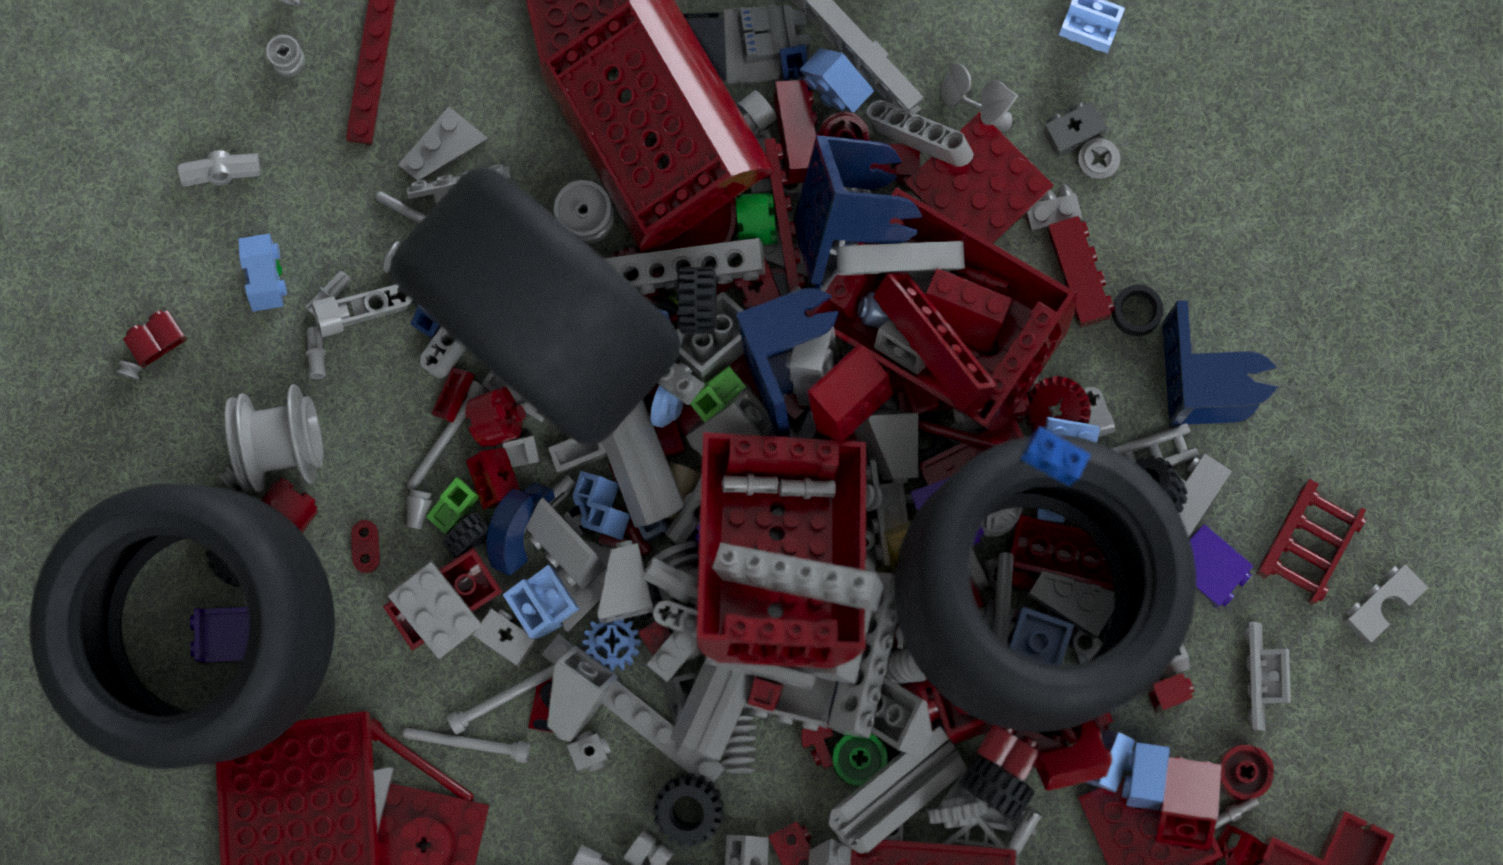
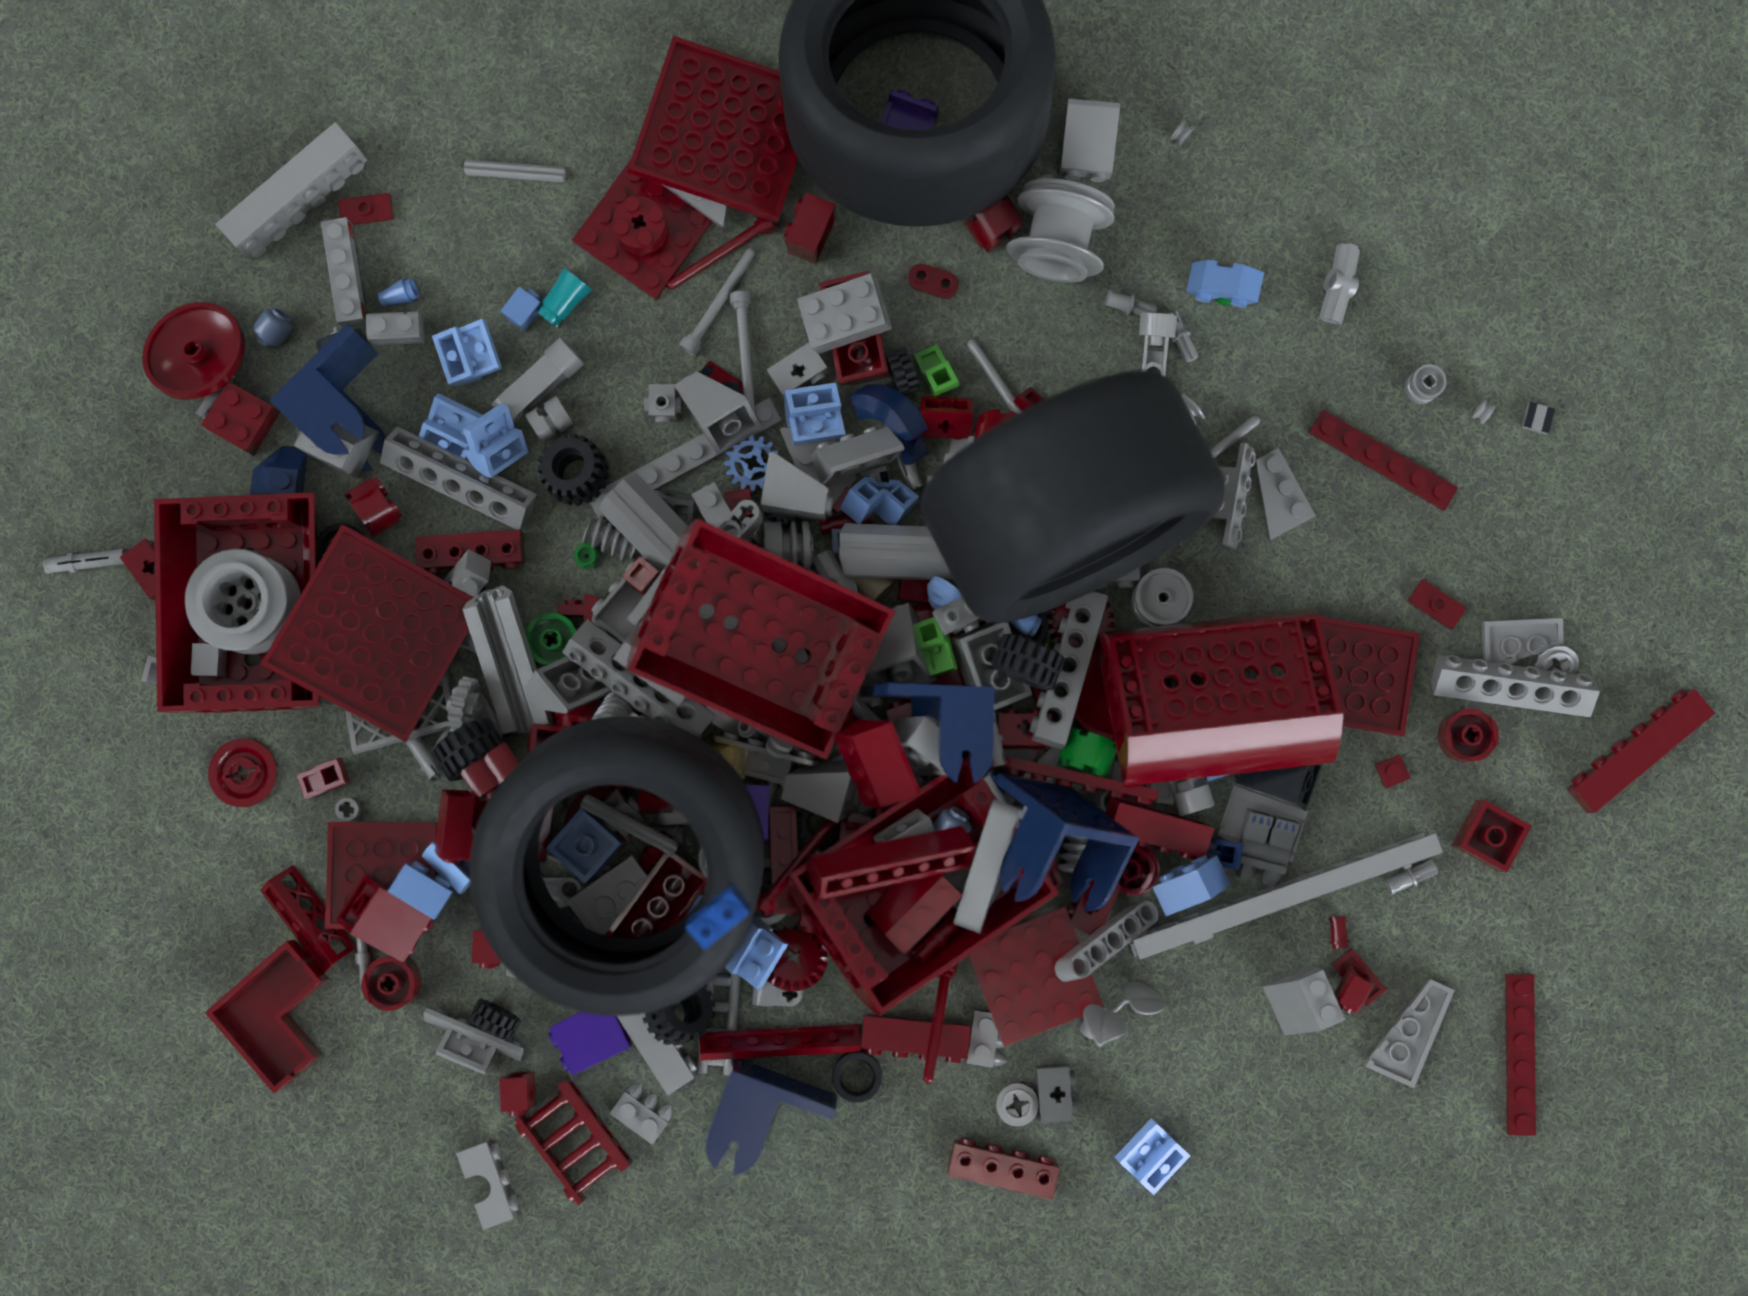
camera: 110 degrees right, 5 degrees up
dark red brick [123,310,187,368] -> none
light grey cone [406,489,433,529] -> none
light grey piece [642,557,699,607] -> none
light grey brick [713,543,884,611] -> none
light grey pin [721,473,778,495] -> none
light grey pin [779,478,835,499] -> none
none -> black tyre [468,999,521,1040]
none -> dark red brick [499,1071,536,1116]
none -> green plate [574,543,600,568]
none -> light grey plate [610,1083,672,1145]
none -> dark red plate [699,1024,861,1061]
none -> dark red brick [784,192,836,264]
none -> dark red piece [923,963,958,1084]
none -> dark red brick [947,1137,1060,1200]
none -> light grey slope [1059,99,1120,182]

